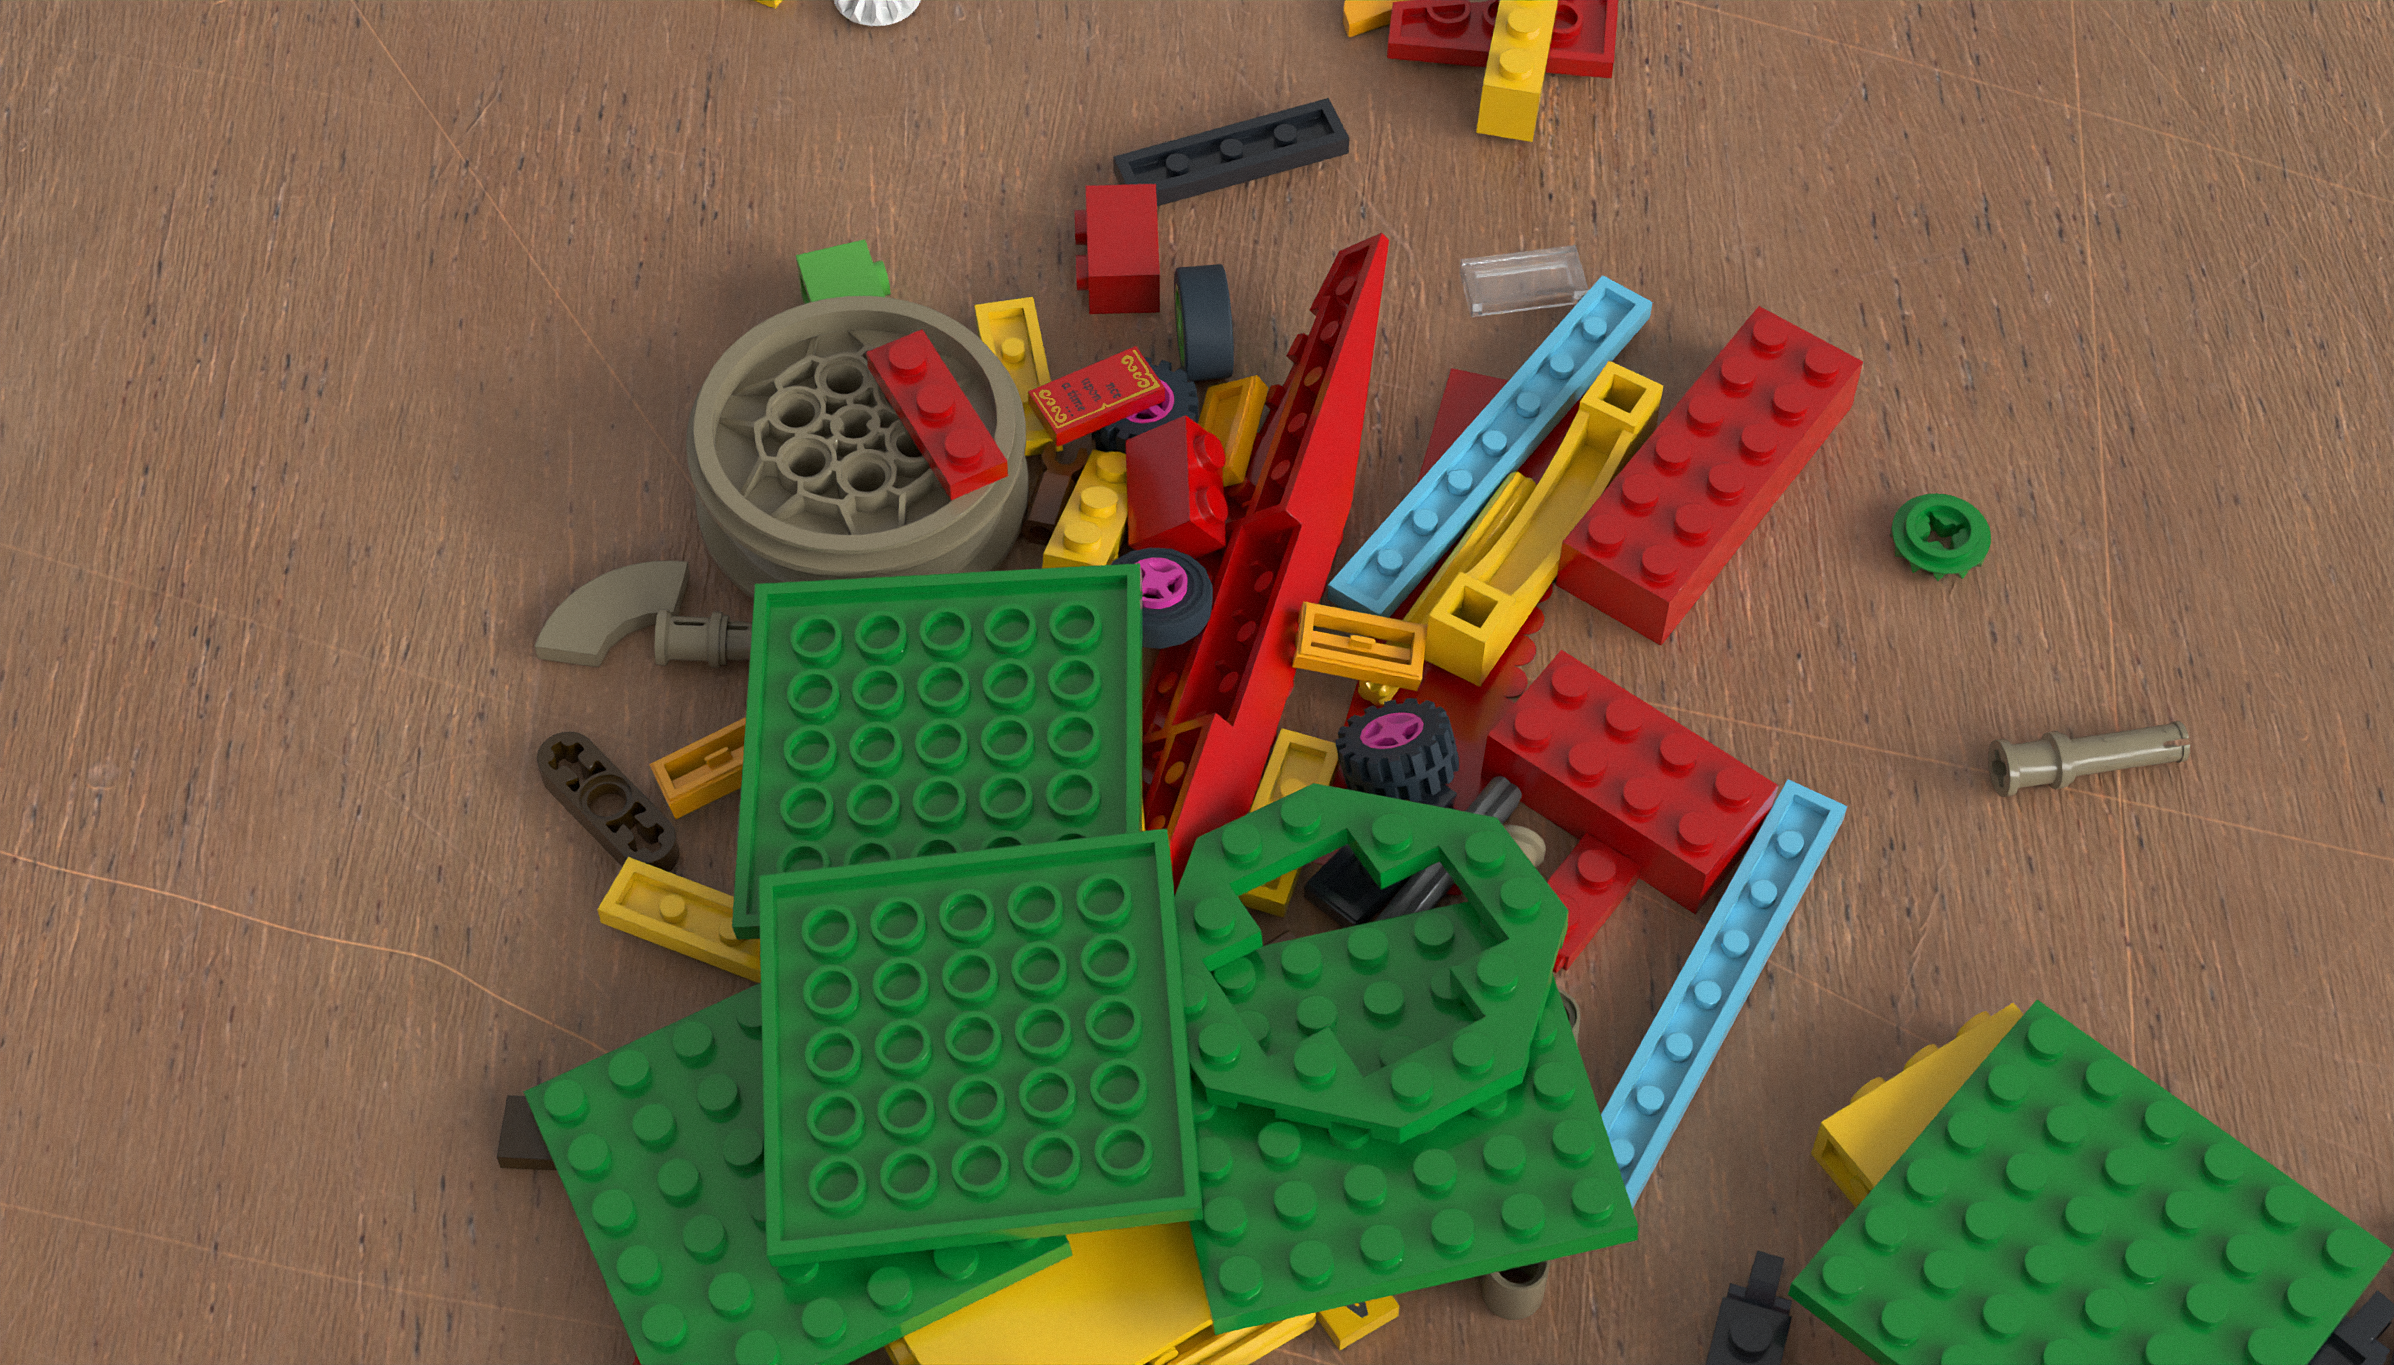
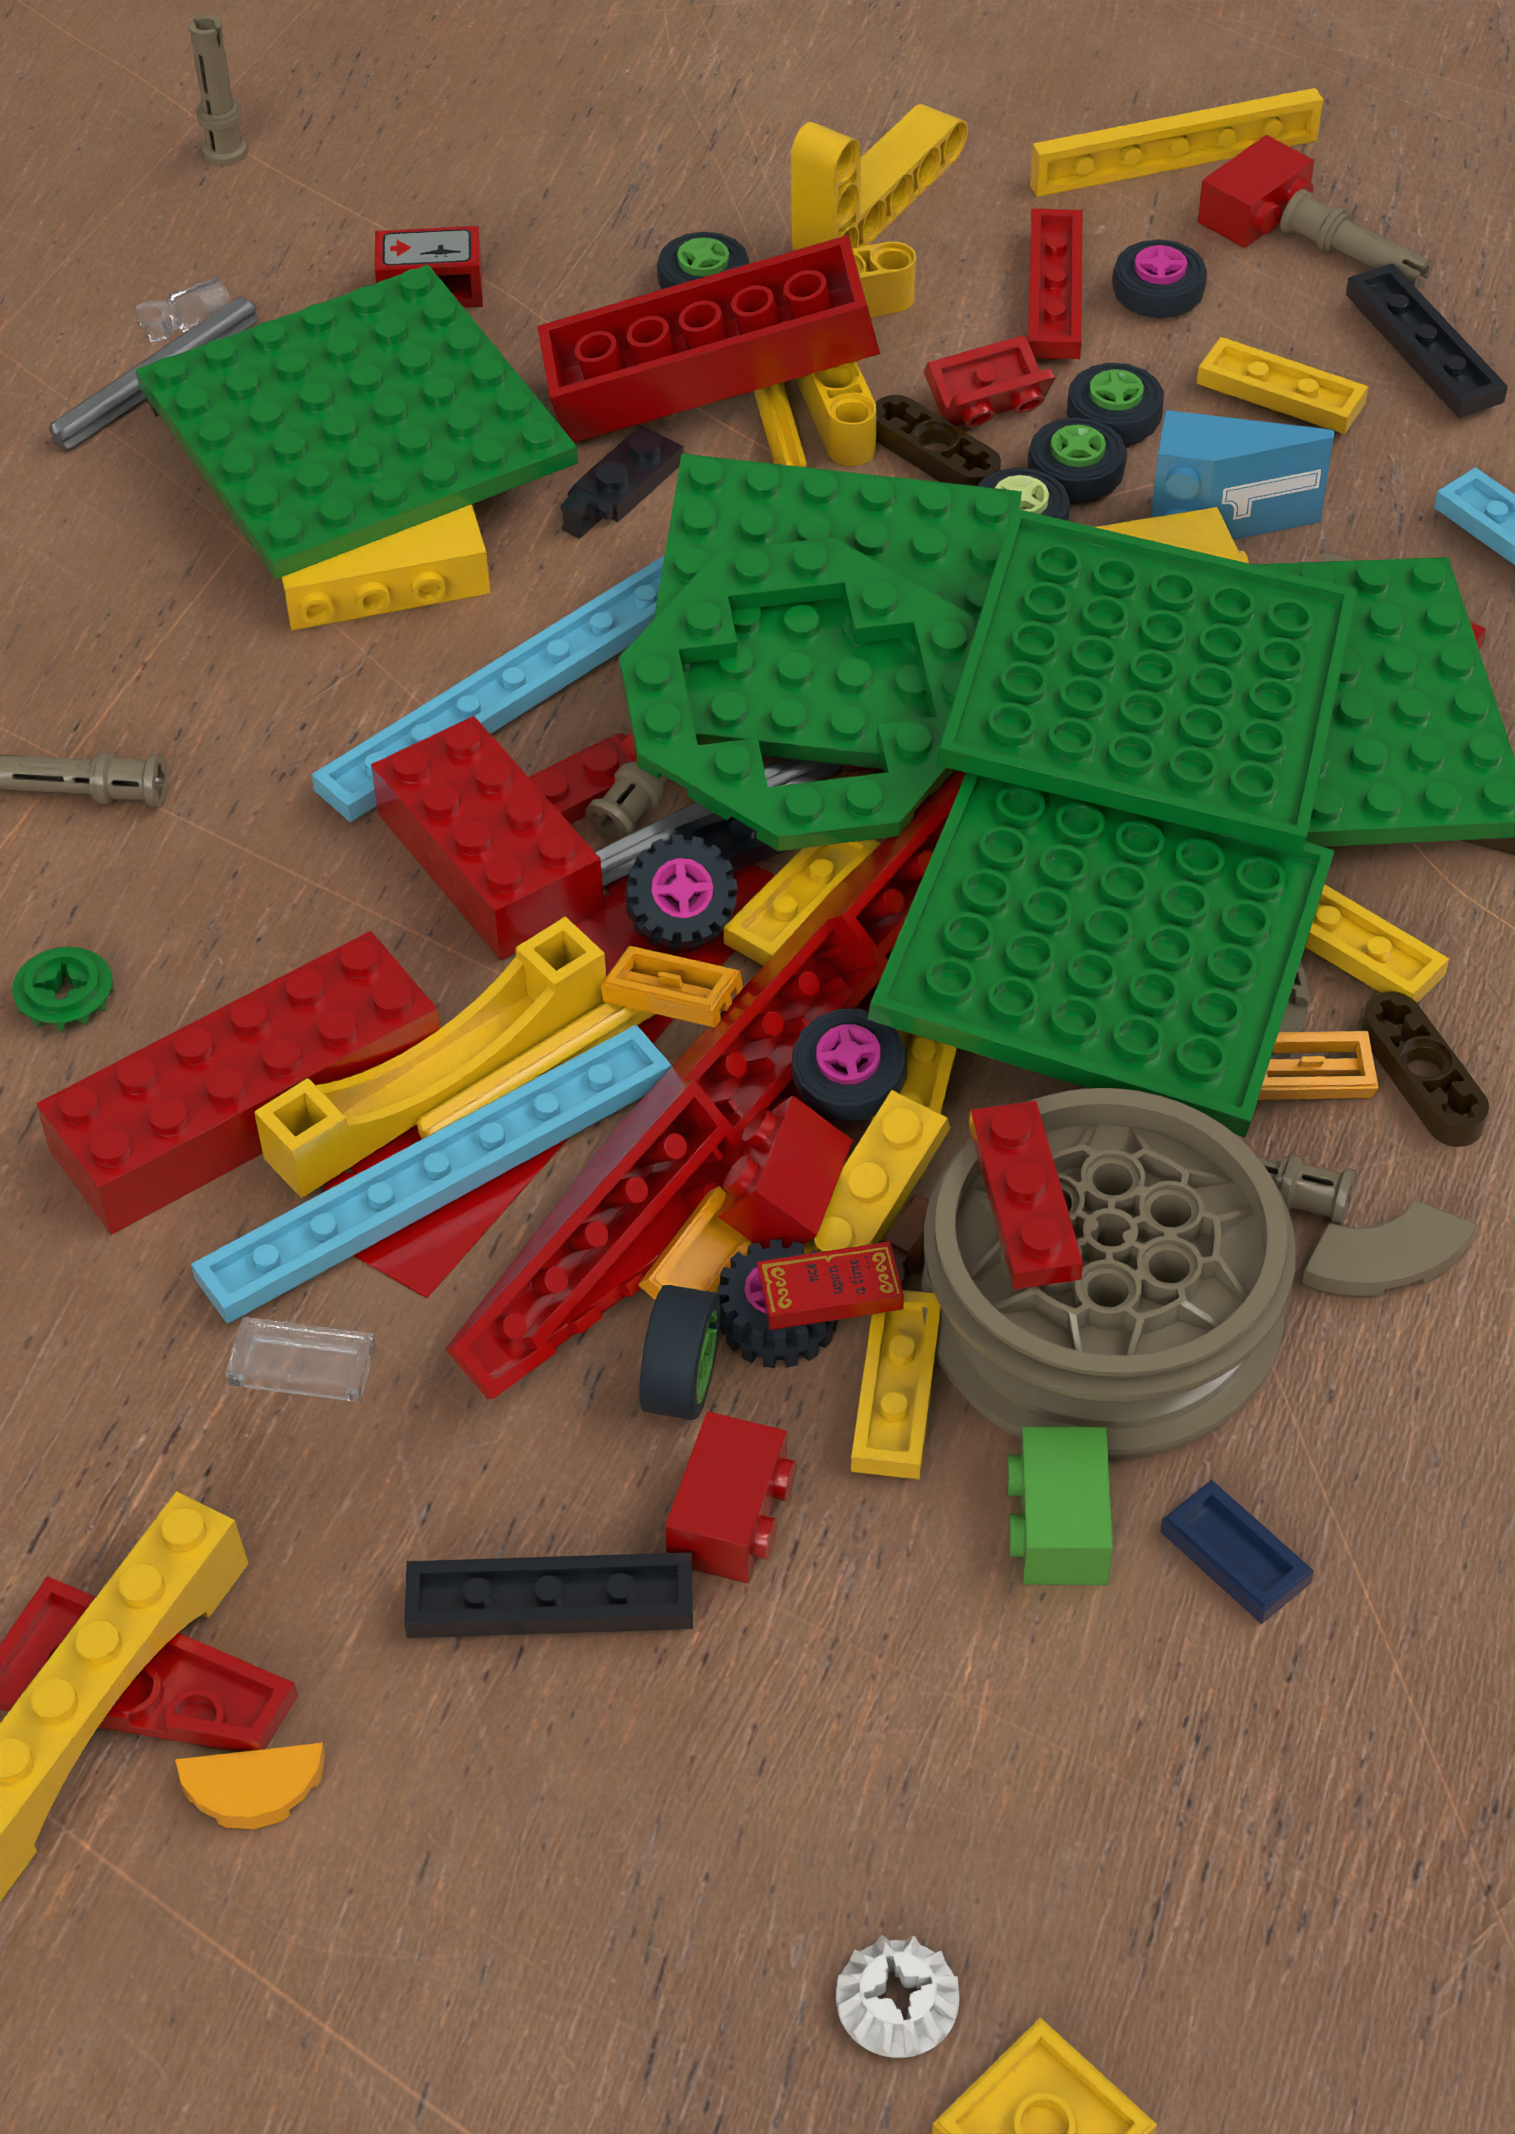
camera: 160 degrees left, 5 degrees down
none -> dark blue tile [1160,1479,1314,1624]

